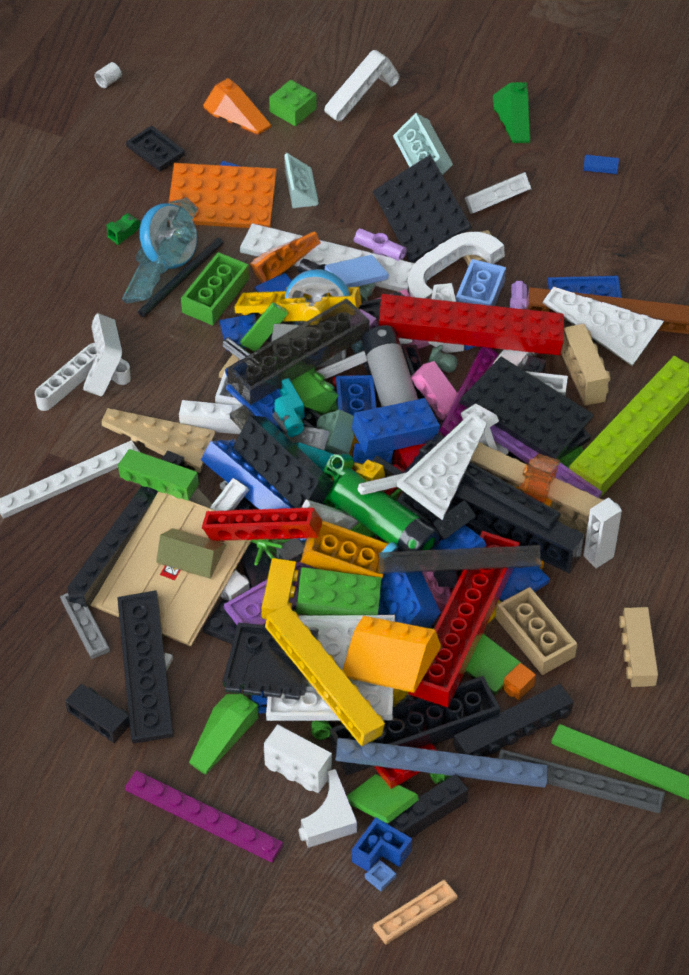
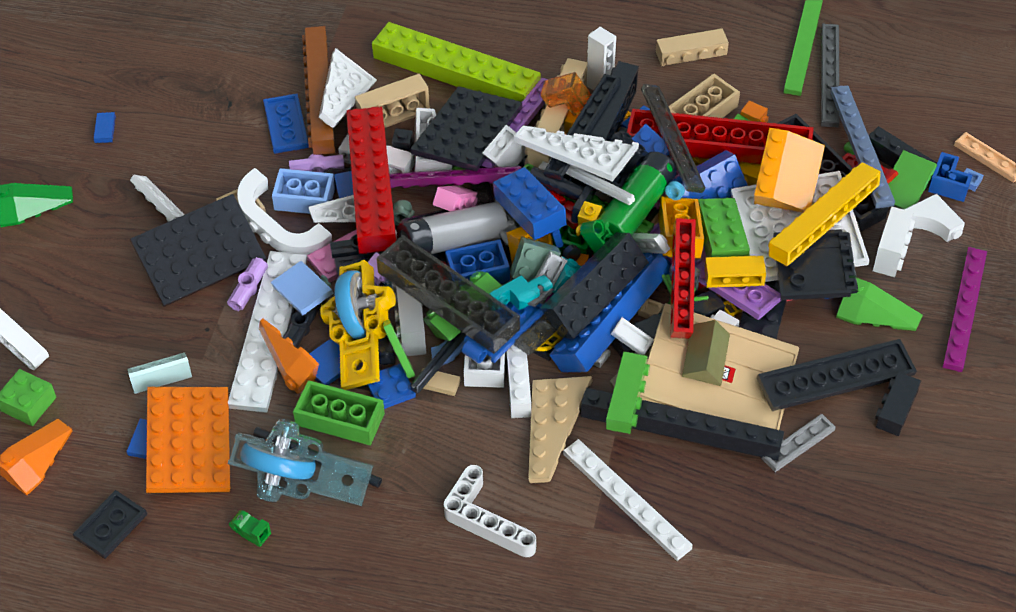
camera: 100 degrees left, 0 degrees up
white beam [83,313,122,396] -> none
light aqua slope [393,113,453,175] -> none
black brick [453,684,574,757] -> none

